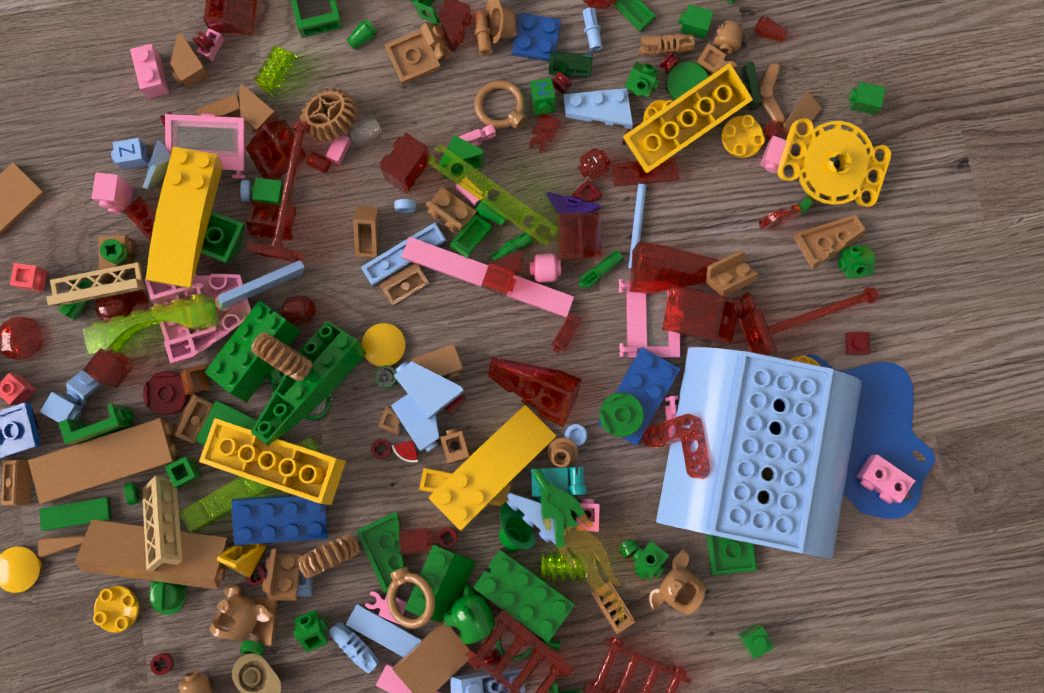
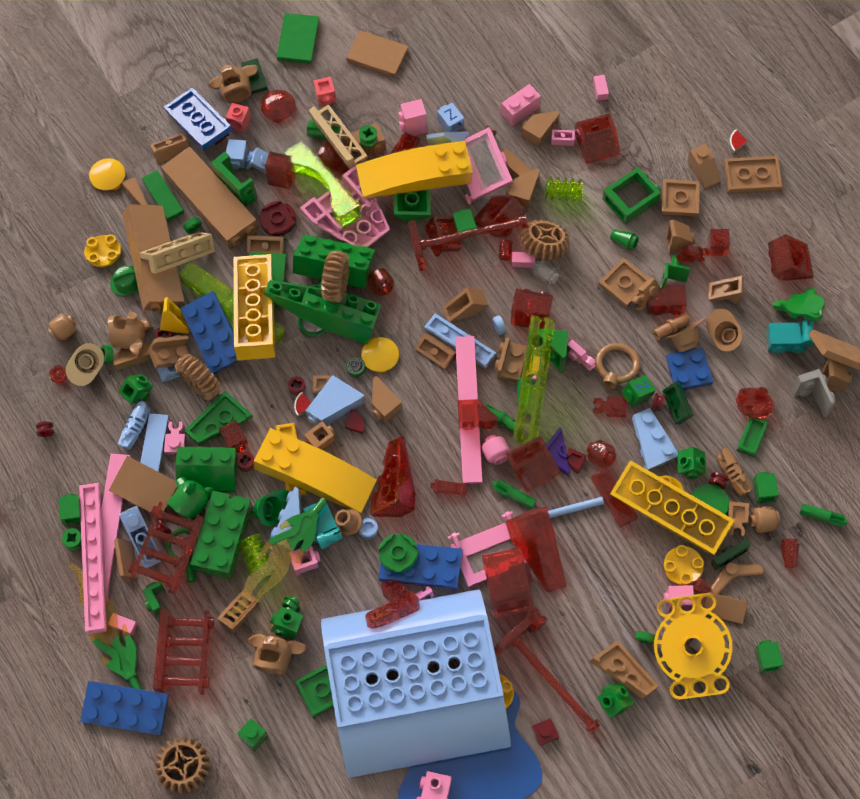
camera: 75 degrees right, 15 degrees down
dark red bush [150,653,174,675] -> none
green brick [165,456,203,488] -> none
dark orange panel [180,364,209,396] -> none
dark red bush [192,31,215,53] -> none
light blue tile [218,261,304,310] -> none
light blue tile [241,180,252,202] -> none
medium nougat piece [387,566,435,629] -> none
light blue slope [394,361,464,420] -> none
green tile [450,214,493,259] -> none
light blue axle [583,7,603,52] -> none
medium nougat bracket [706,250,758,297] -> none
clear red tile [758,204,803,230] -> none

